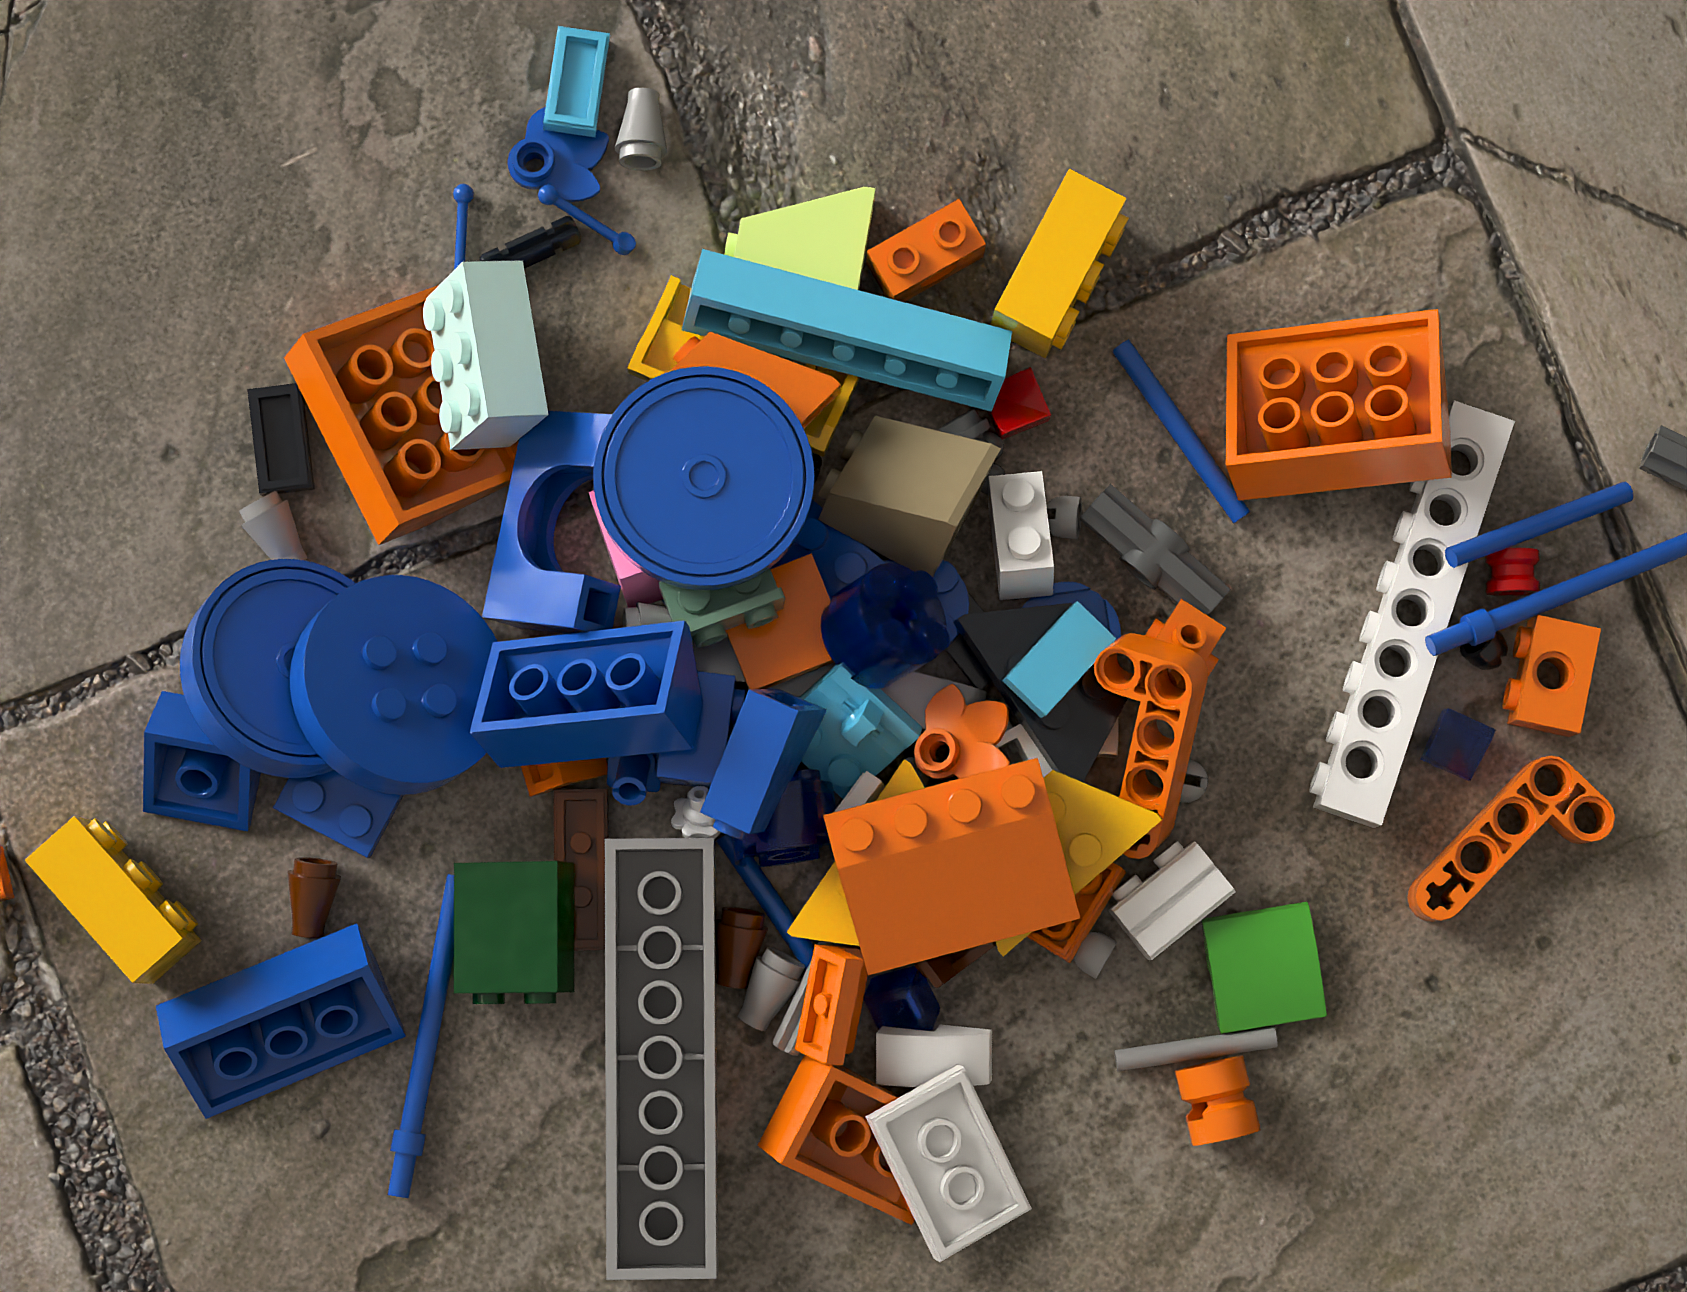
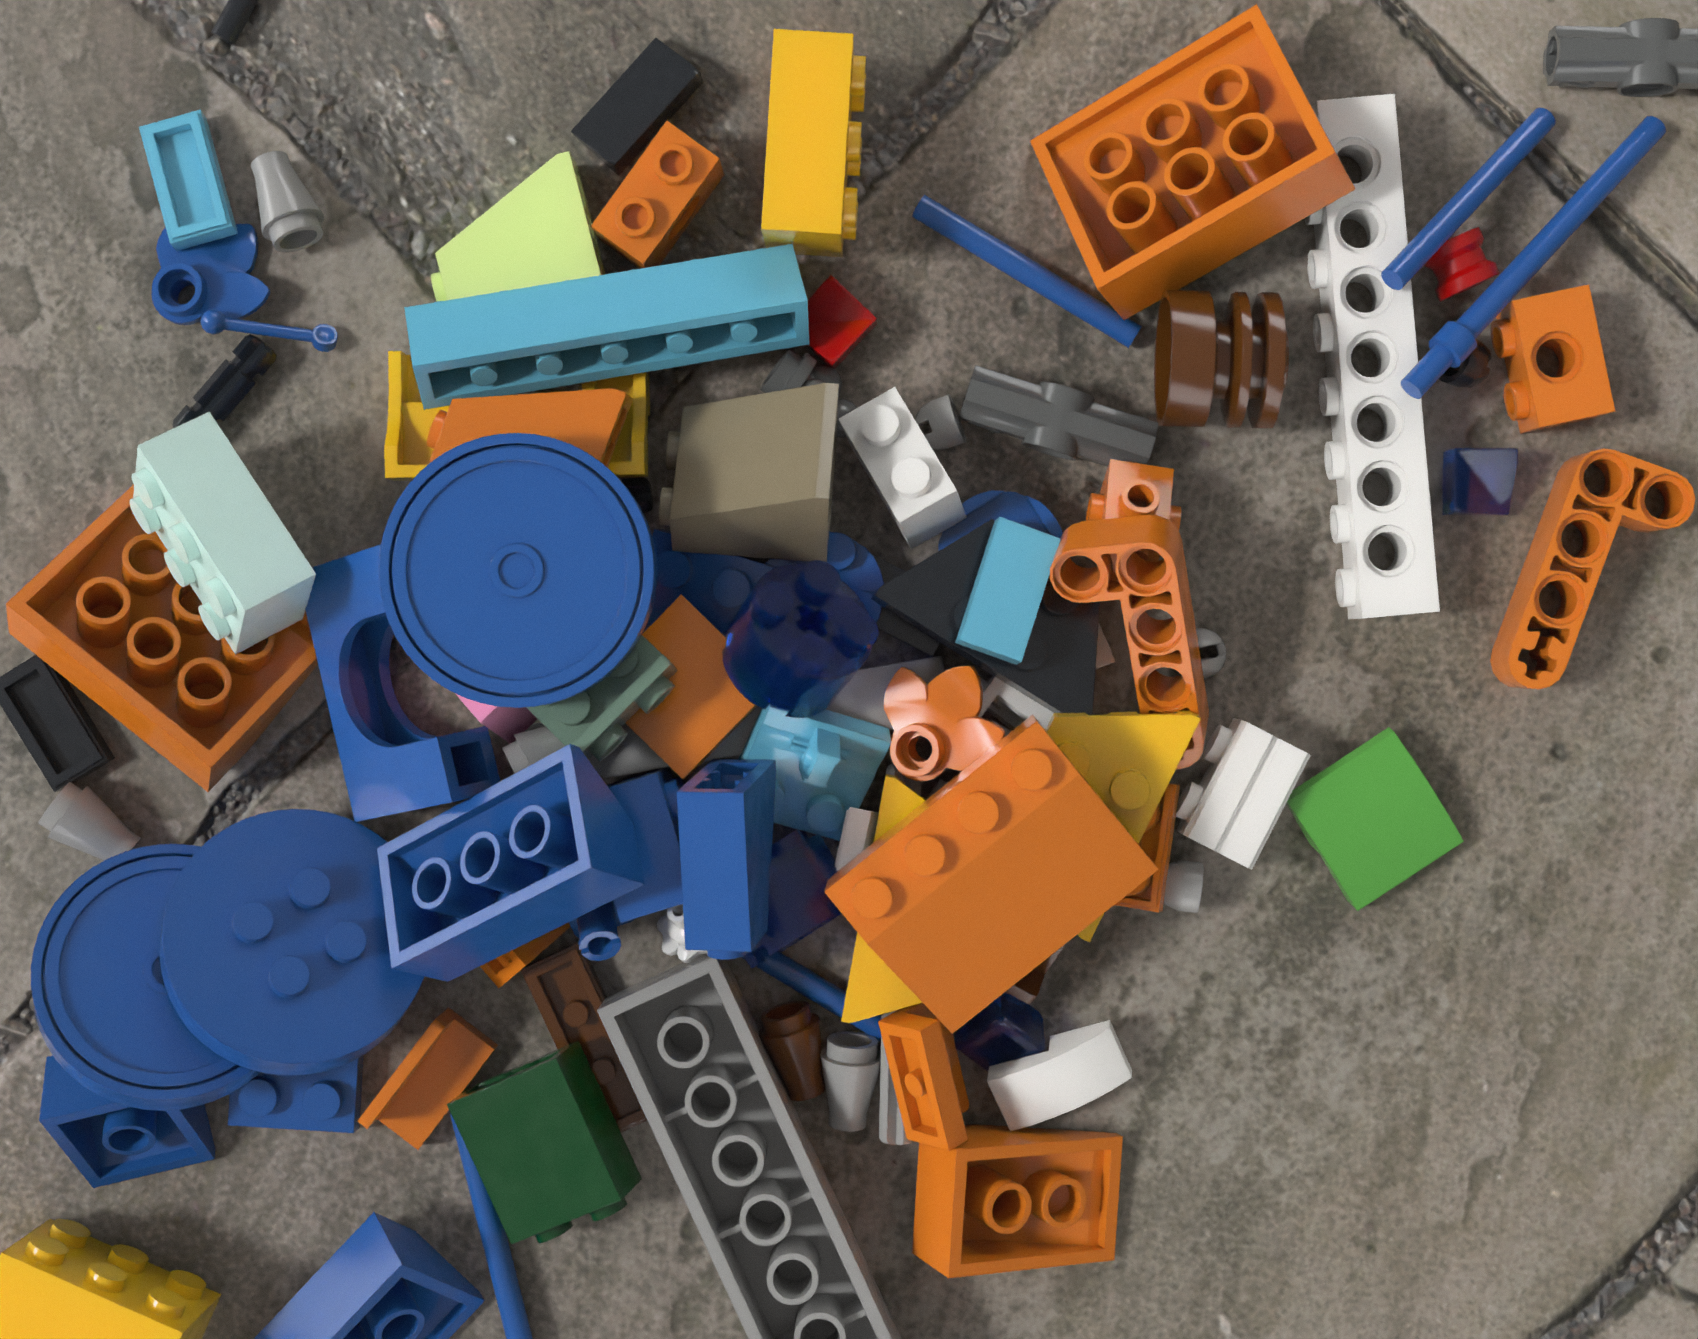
camera: 20 degrees left, 5 degrees up
reddish brown cone [288,857,341,938] -> none
blue hinge [453,184,474,270] -> none
white tile [865,1065,1032,1262] -> none
light grey bar [1114,1026,1278,1071] -> none
orange wheel [1175,1055,1261,1146] -> none
none -> orange panel [357,1007,498,1150]
none -> black slope [571,38,703,176]
none -> reddish brown wheel [1154,290,1289,429]

